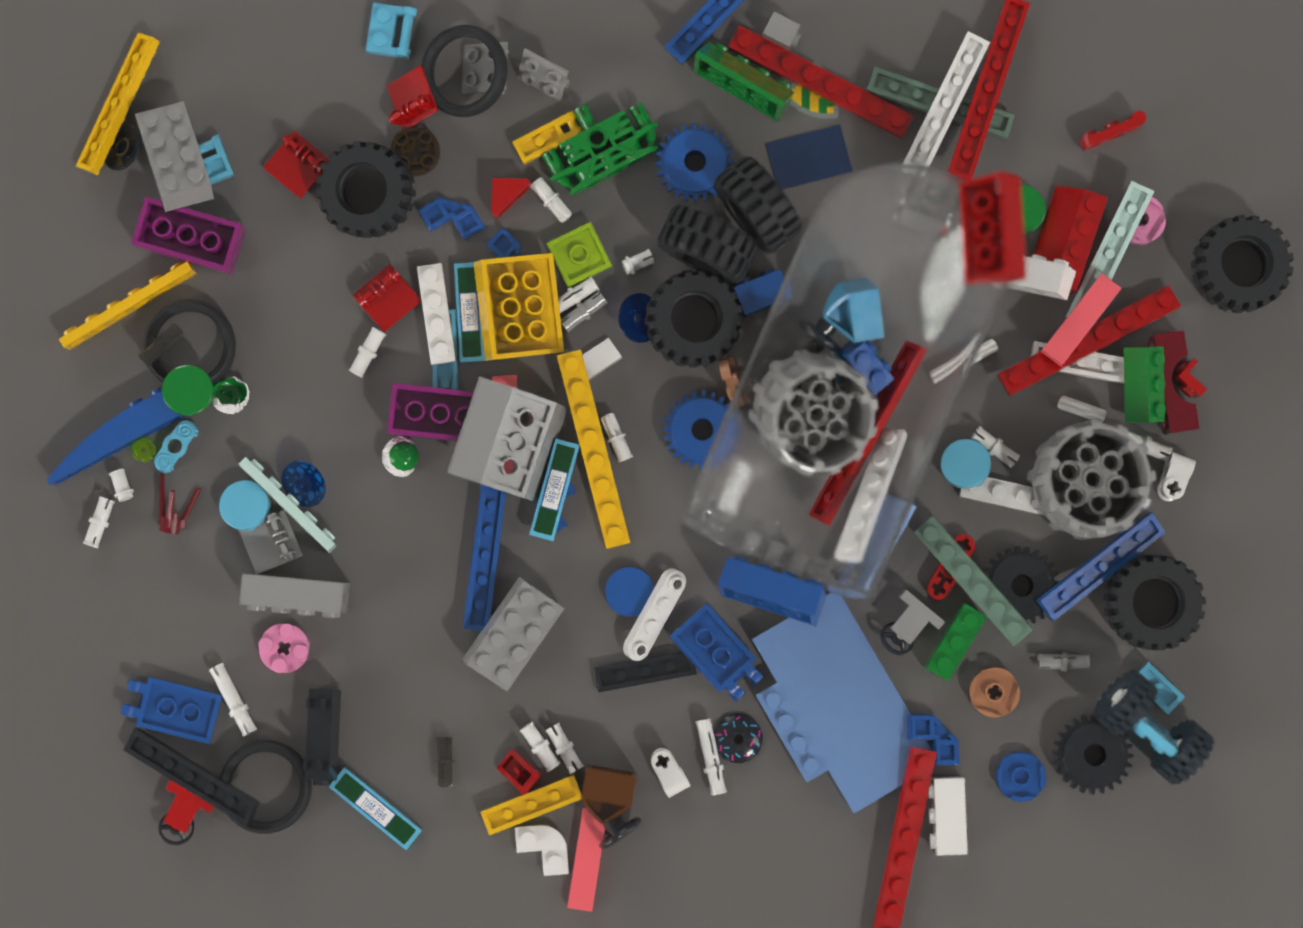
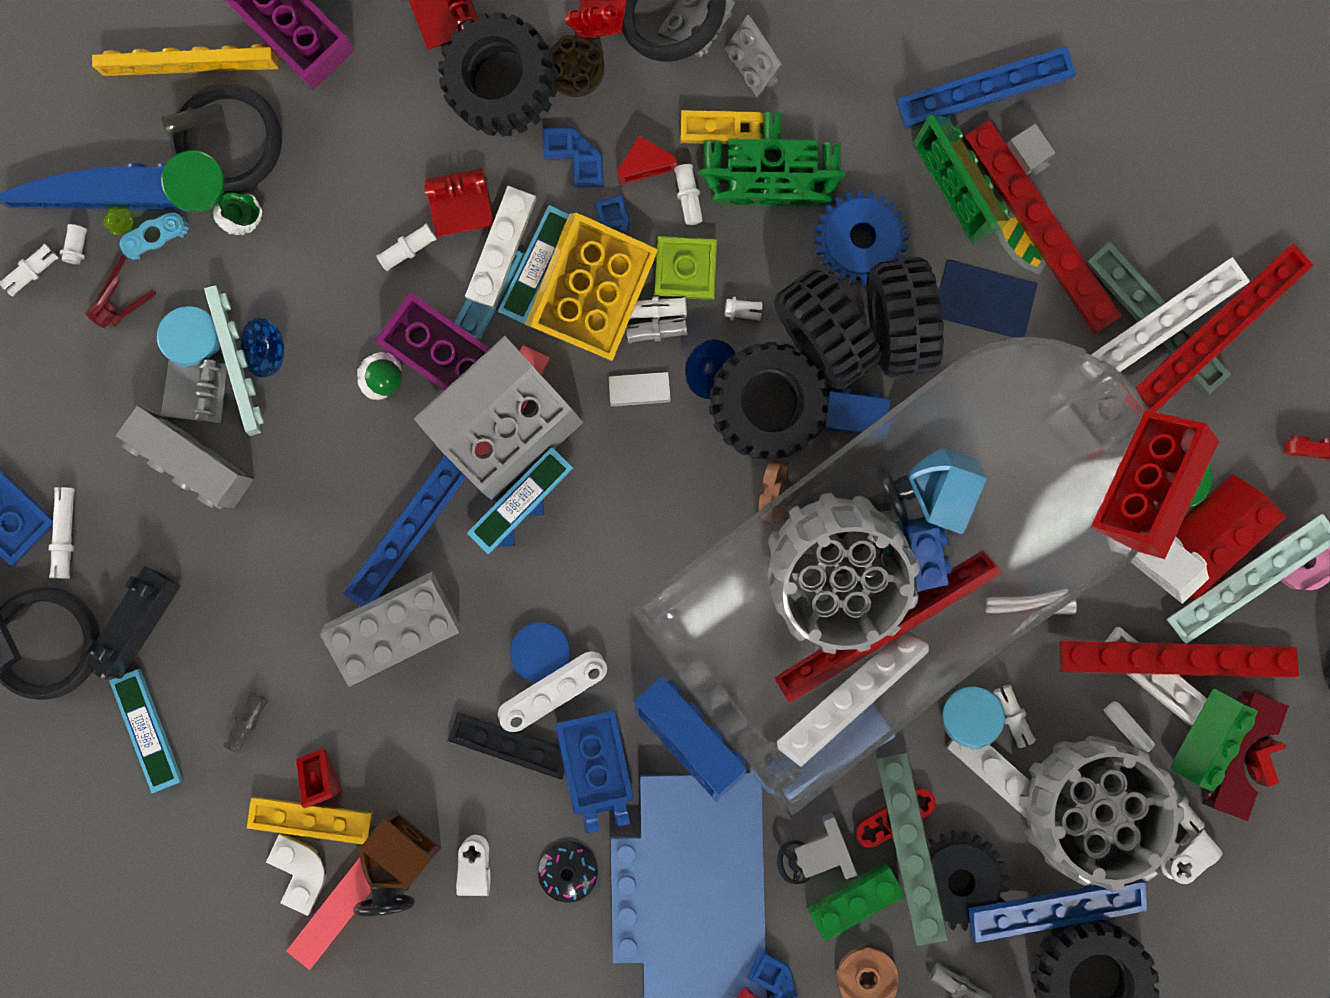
camera: 35 degrees right, 0 degrees up
bright pink plate [258,624,310,673] -> none
white pin [519,721,561,772] -> none
white pin [545,723,584,774] -> none
yellow plate [557,349,630,549] -> none
white axle [601,413,633,463] -> none
blue gear [663,391,742,470] -> none
white pin [695,718,727,796] -> none
coral tile [1041,273,1122,366] -> none

